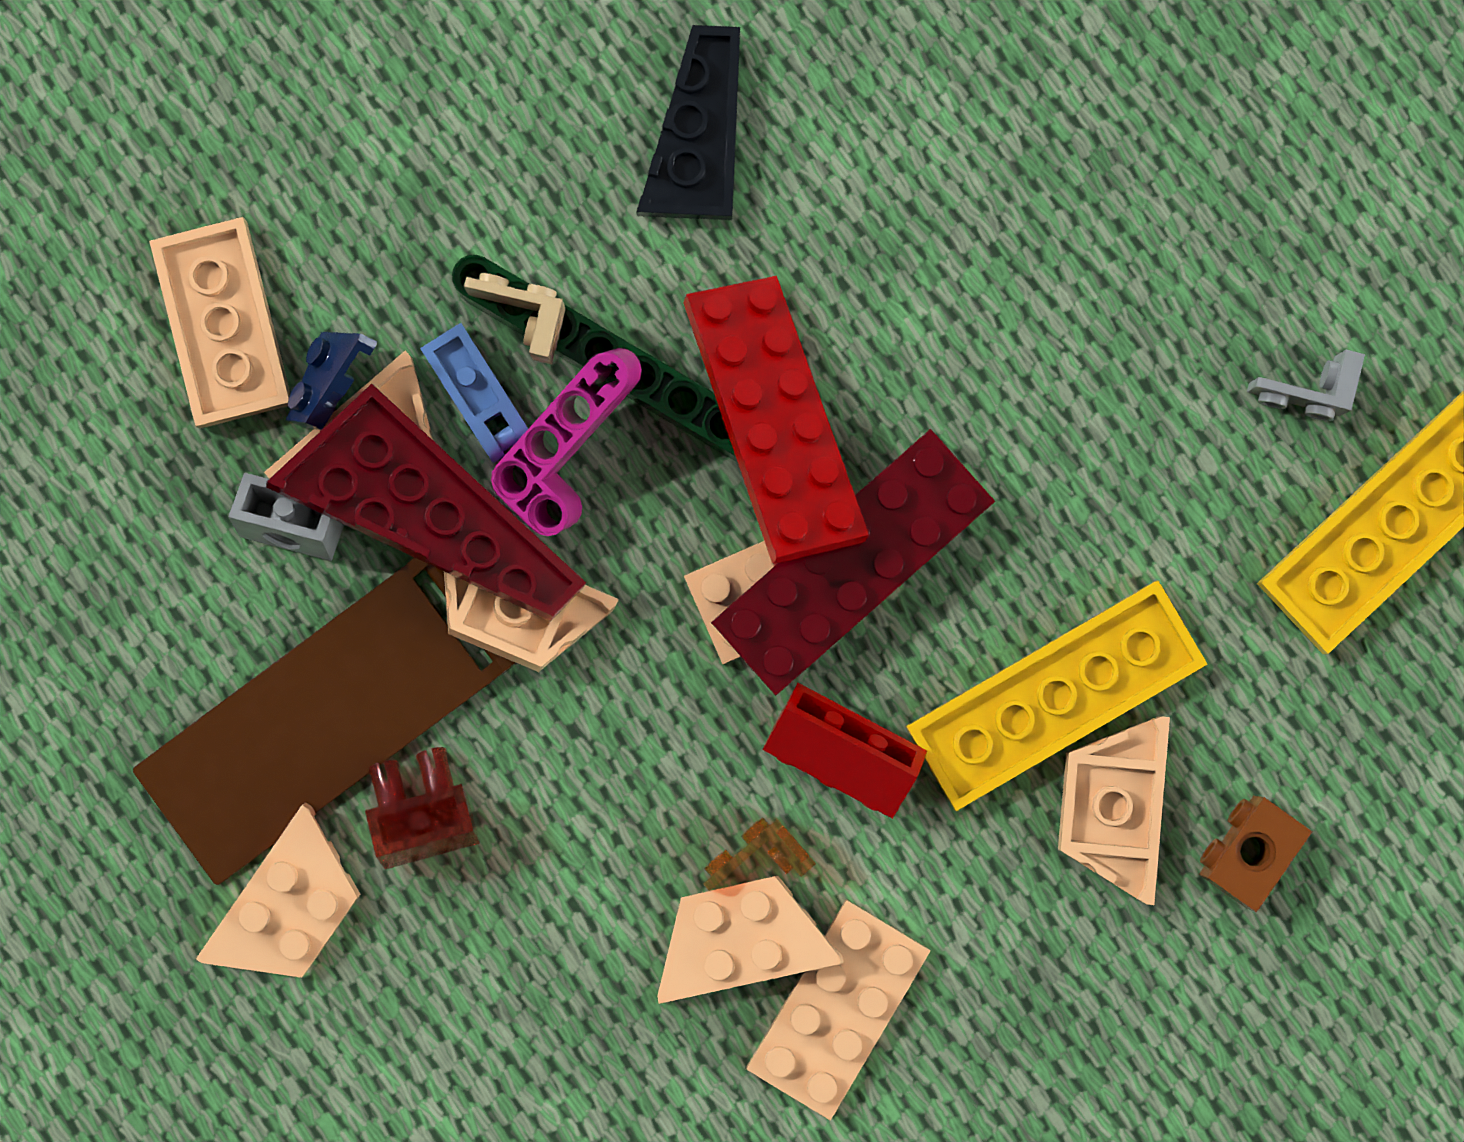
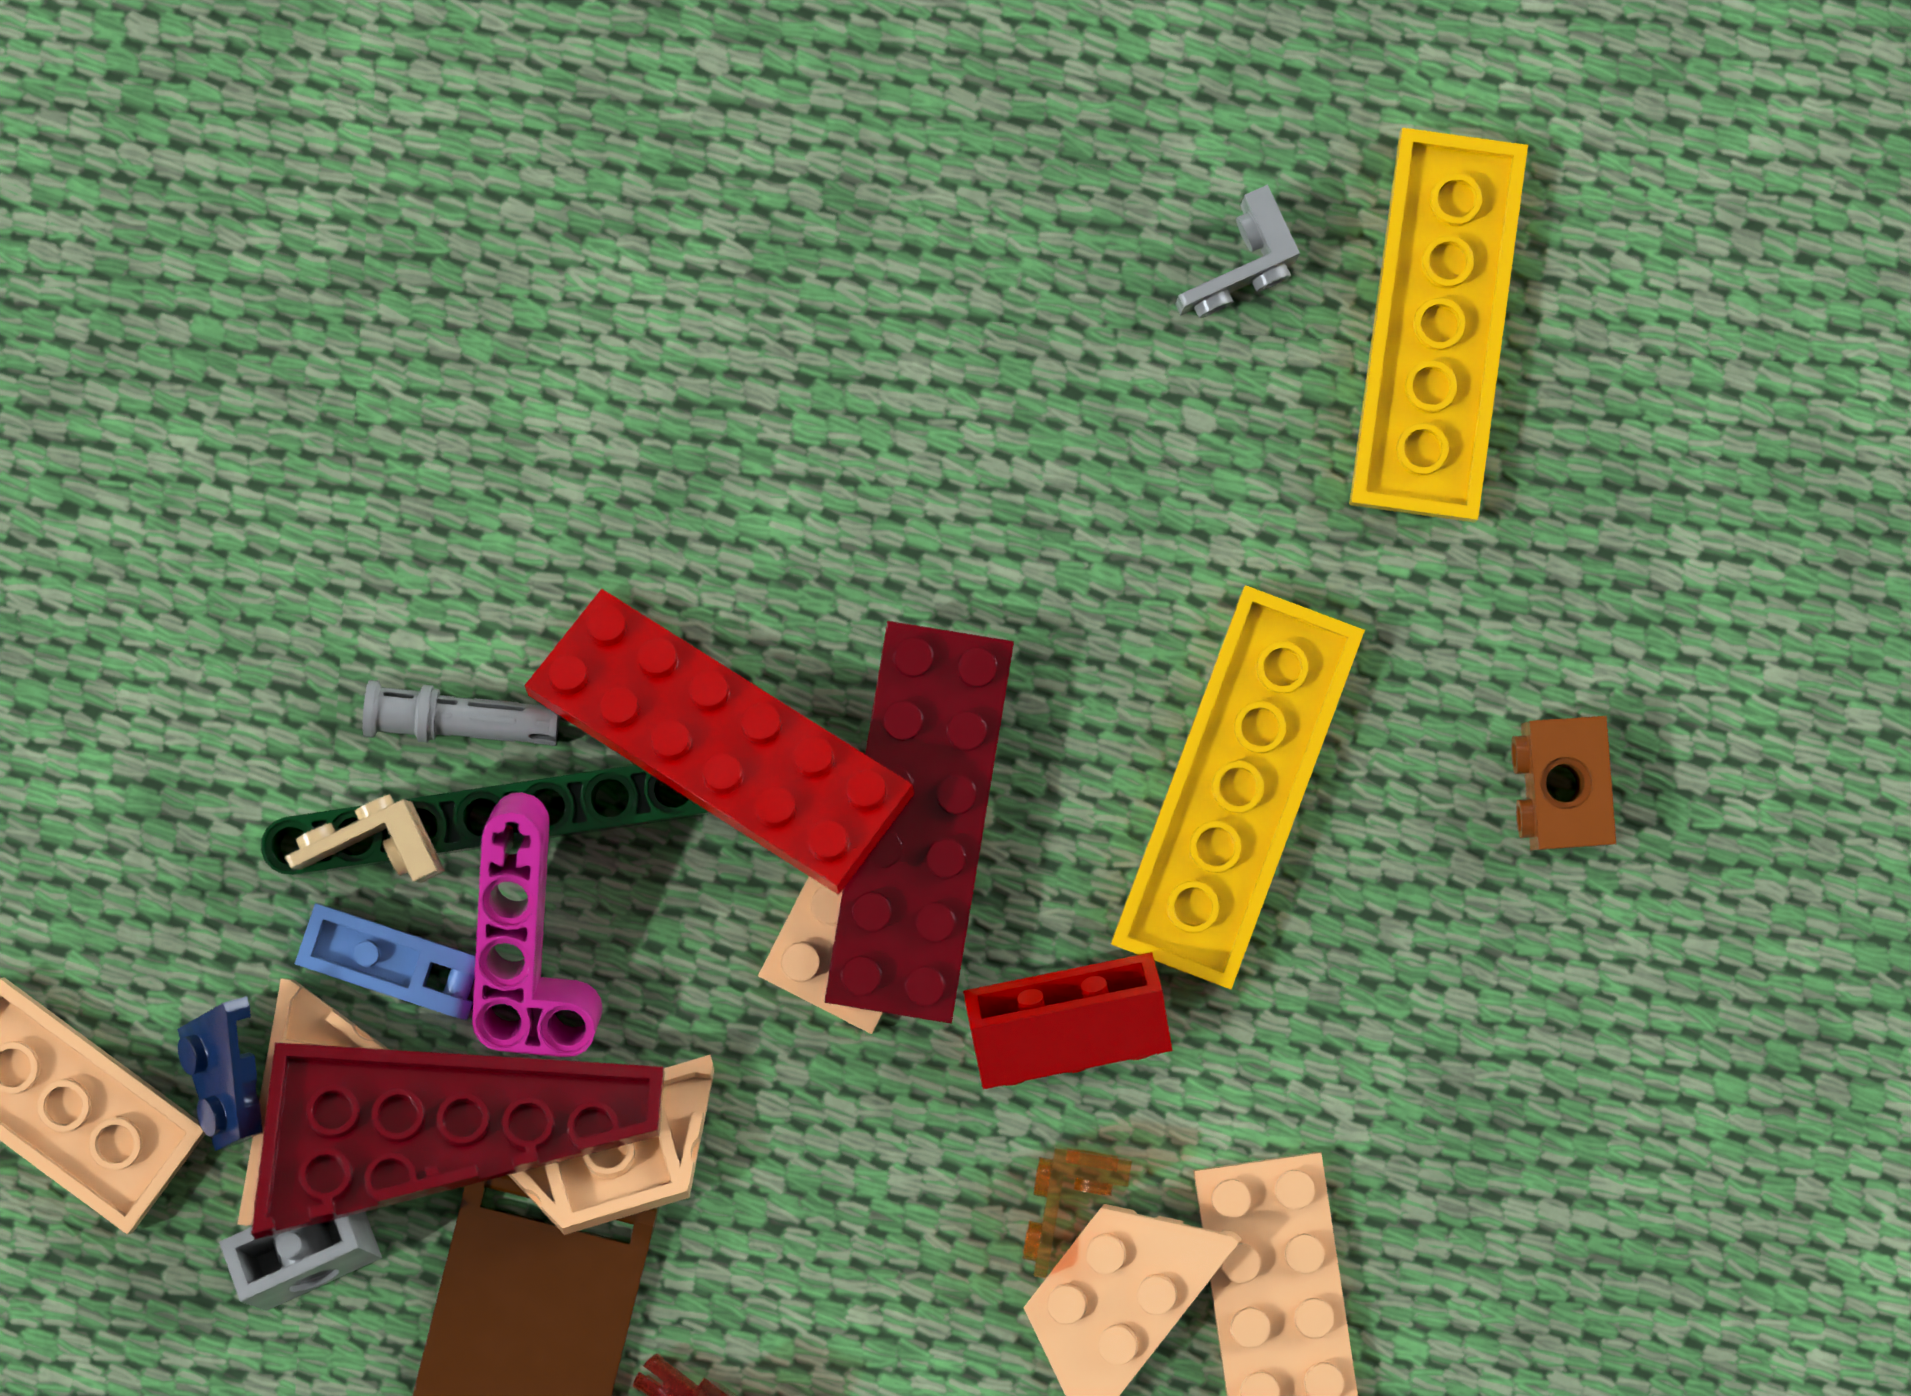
camera: 35 degrees left, 0 degrees up
black wing [636,25,740,220] -> none
light nougat wing [1058,716,1170,905] -> none
none -> light grey pin [362,680,560,746]

